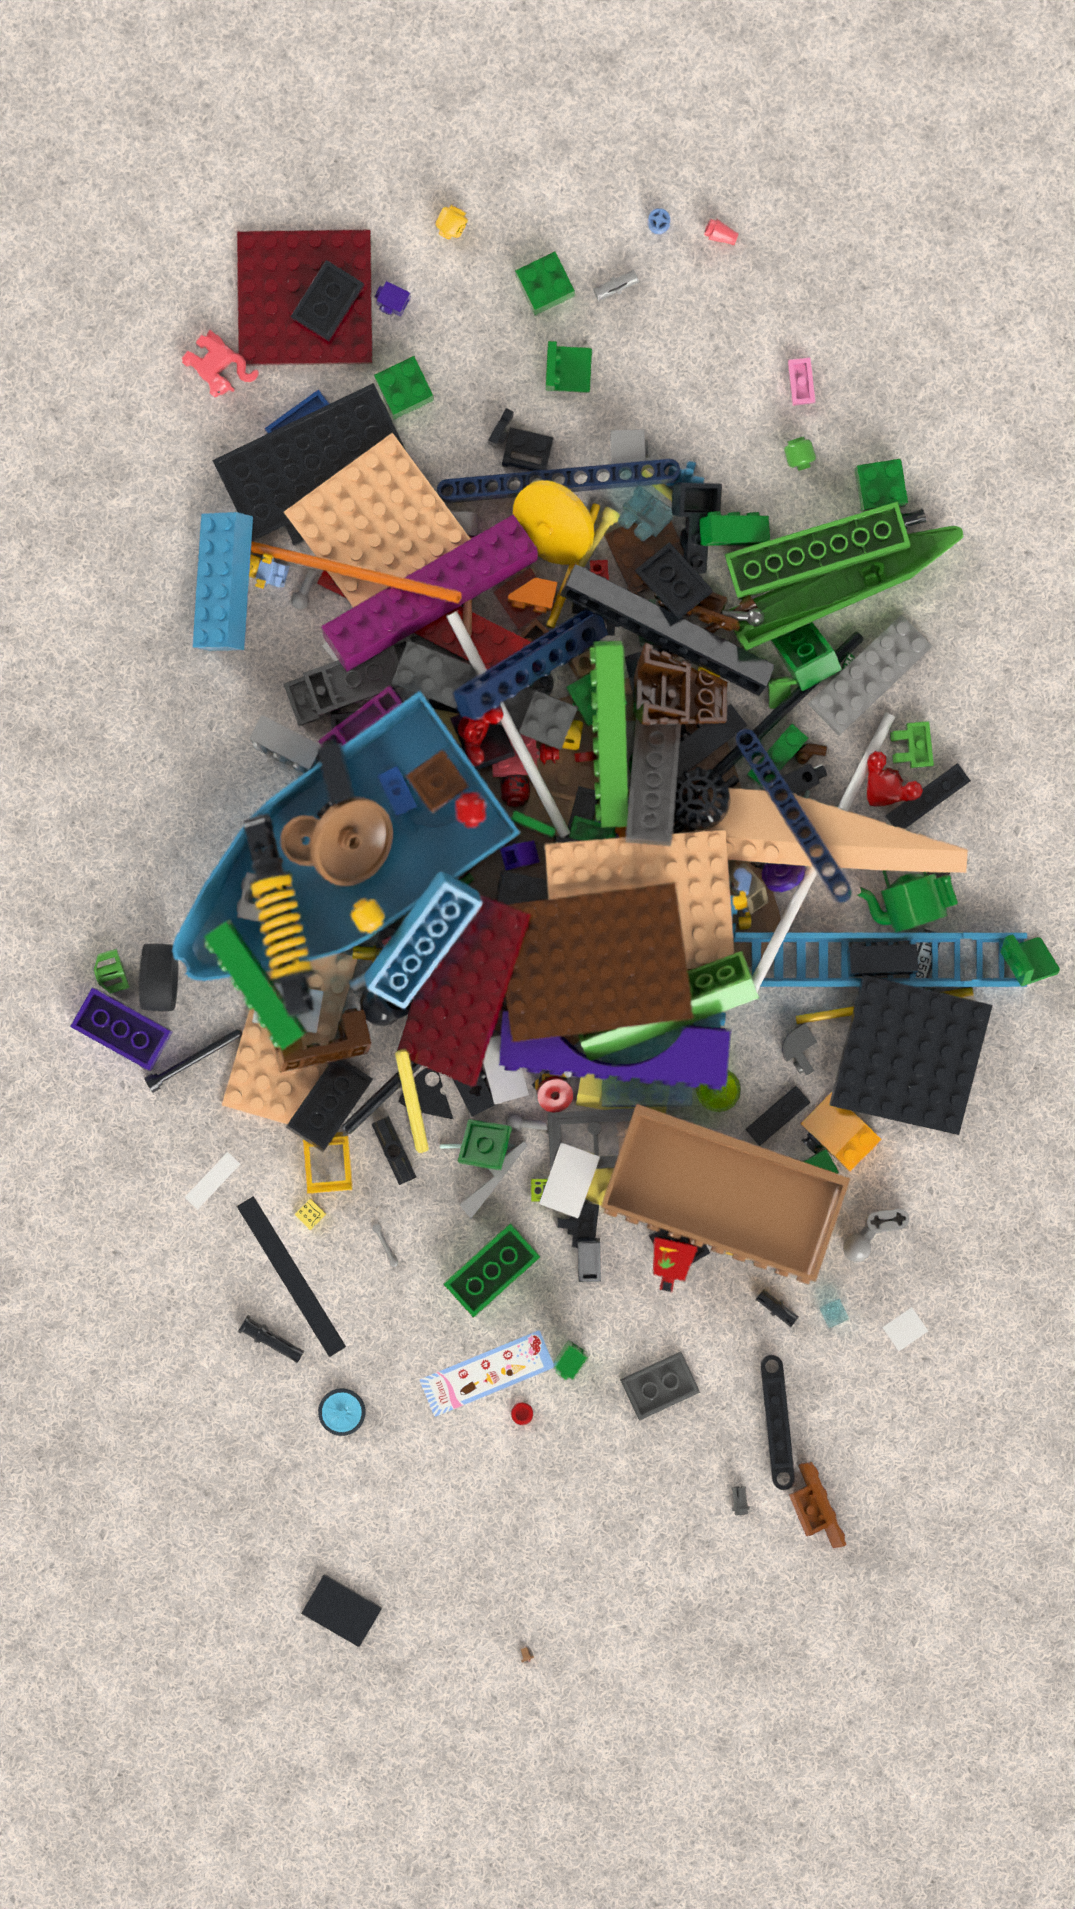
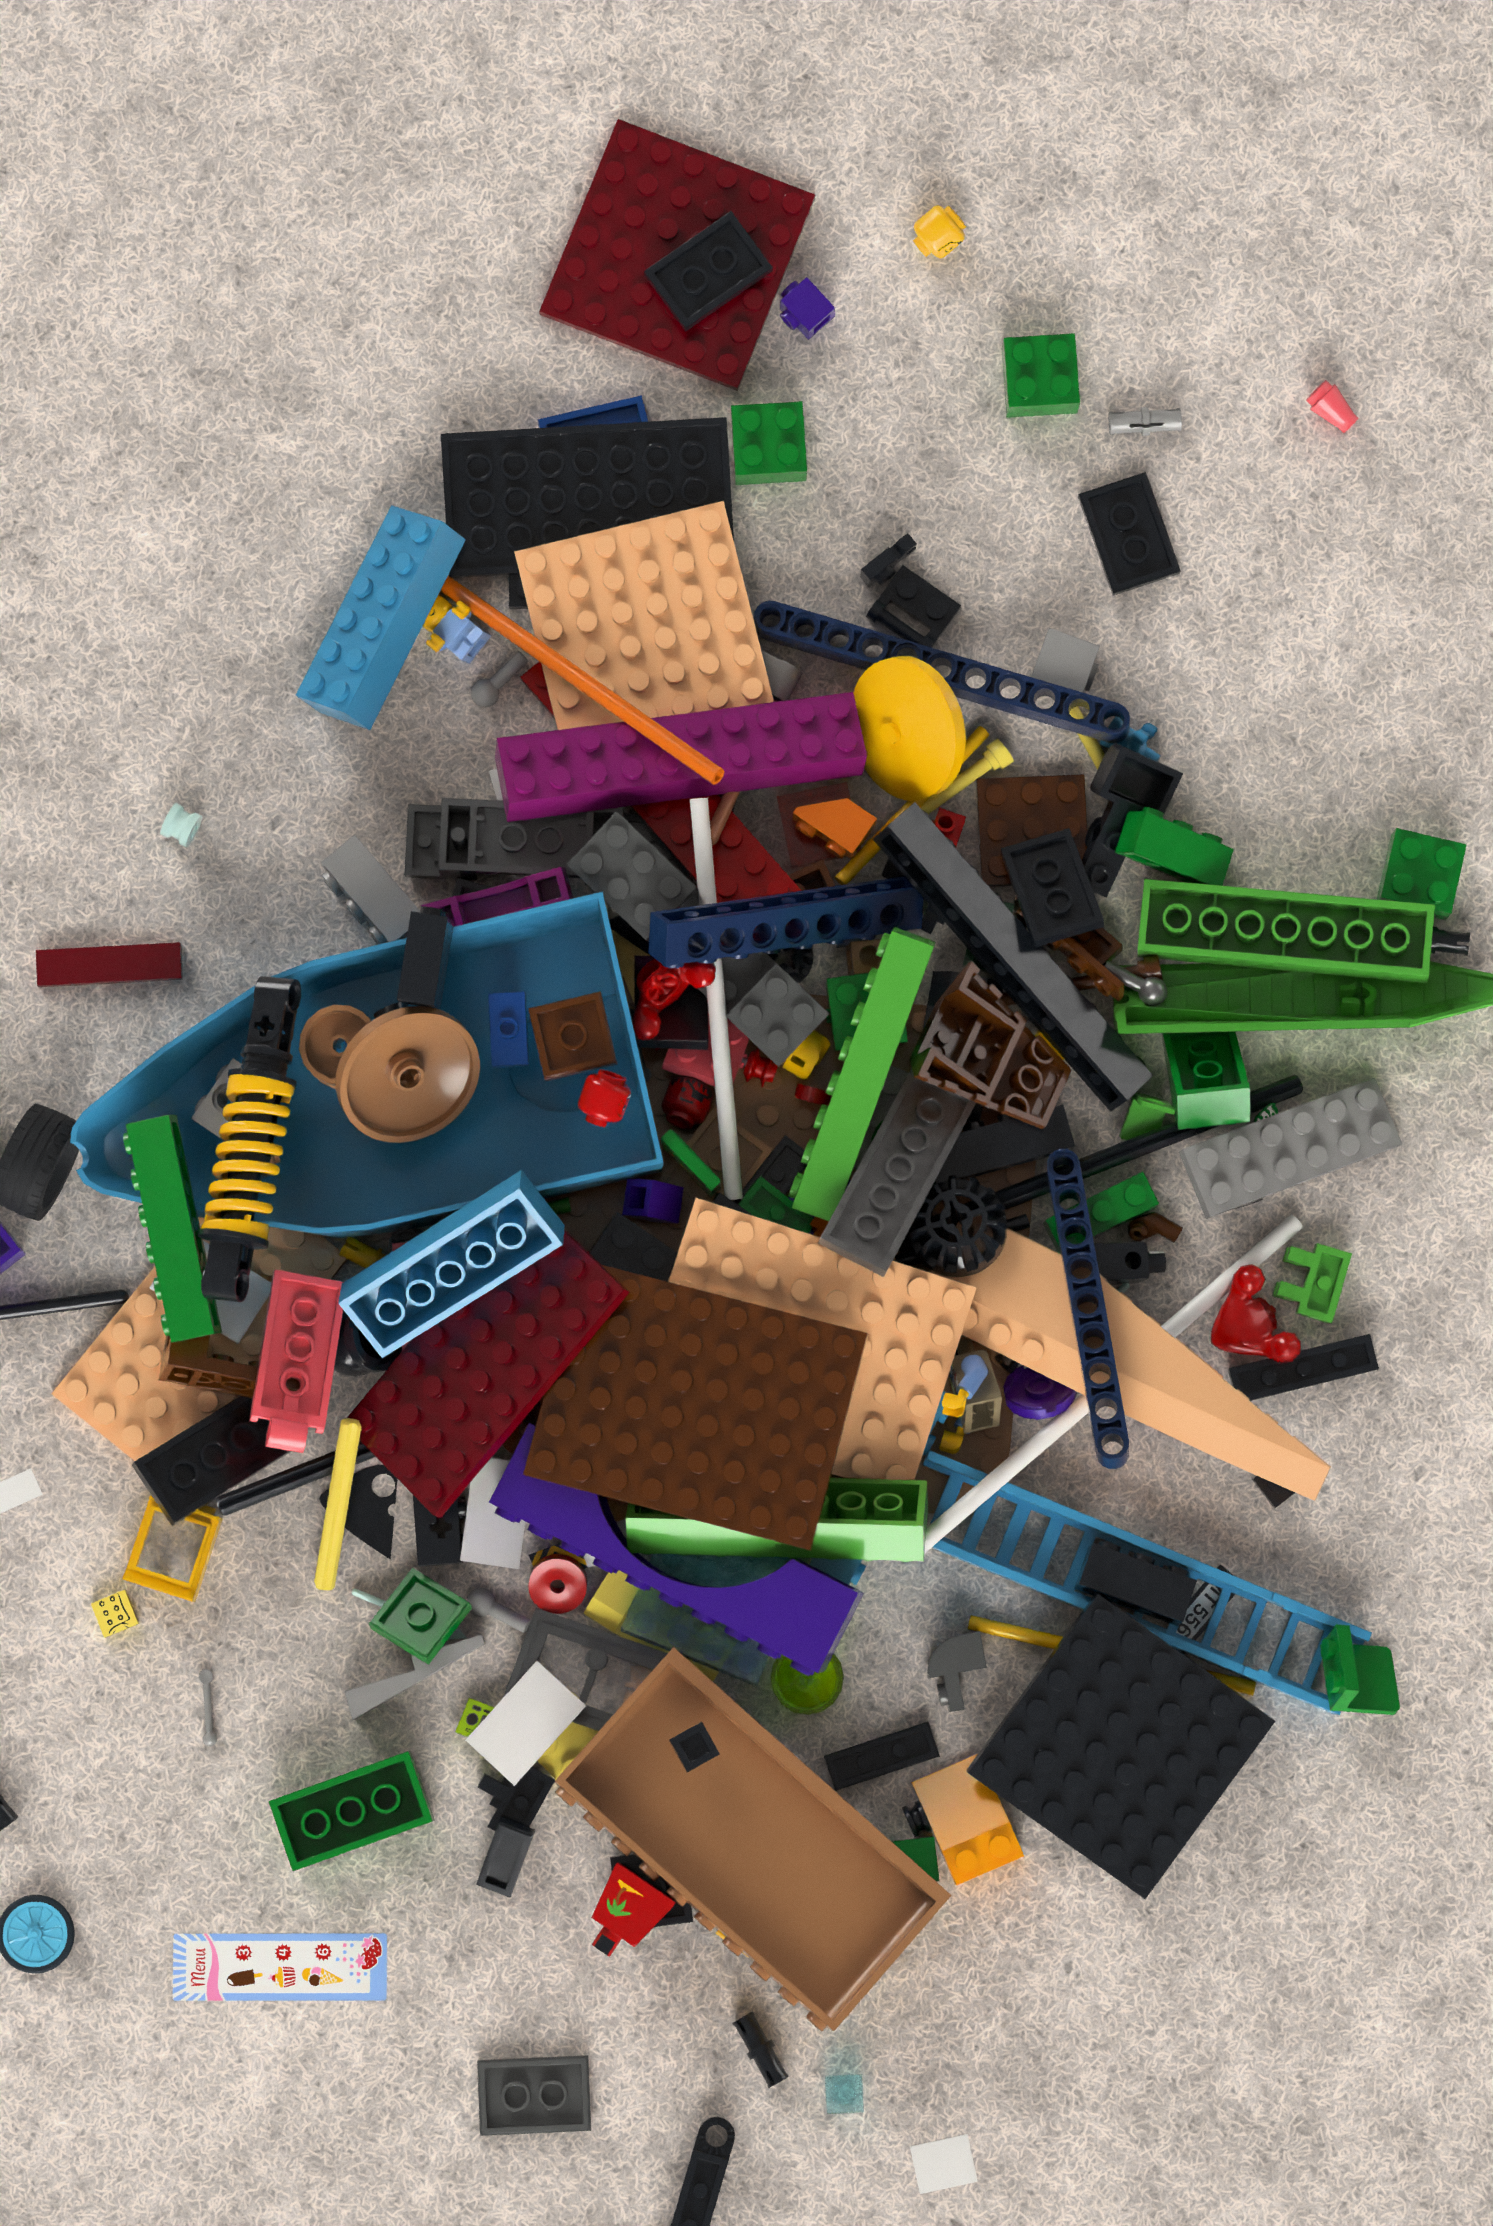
camera: 25 degrees right, 5 degrees down
coral animal [181,330,259,397] -> none
black sticker [236,1196,346,1357] -> none
yellow head [351,898,385,934] -> none
black piece [371,1116,417,1185] -> none
red tile [511,1402,534,1425] -> none
green bracket [546,341,592,393] -> none
green brick [554,1340,588,1381] -> none
clear light blue hips [618,485,673,541] -> none
medium blue wheel [648,208,670,234] -> none
bright green head [784,437,816,471] -> none
bright pink plate [788,358,815,406] -> none
light grey beam [843,1209,909,1262] -> none
green piece [857,870,958,932] -> none
none -> dark red tile [36,942,183,988]
none -> light aqua wheel [160,803,202,848]
none -> coral hinge [249,1269,344,1453]
none -> black plate [669,1722,720,1773]
none -> black tile [1078,472,1181,596]

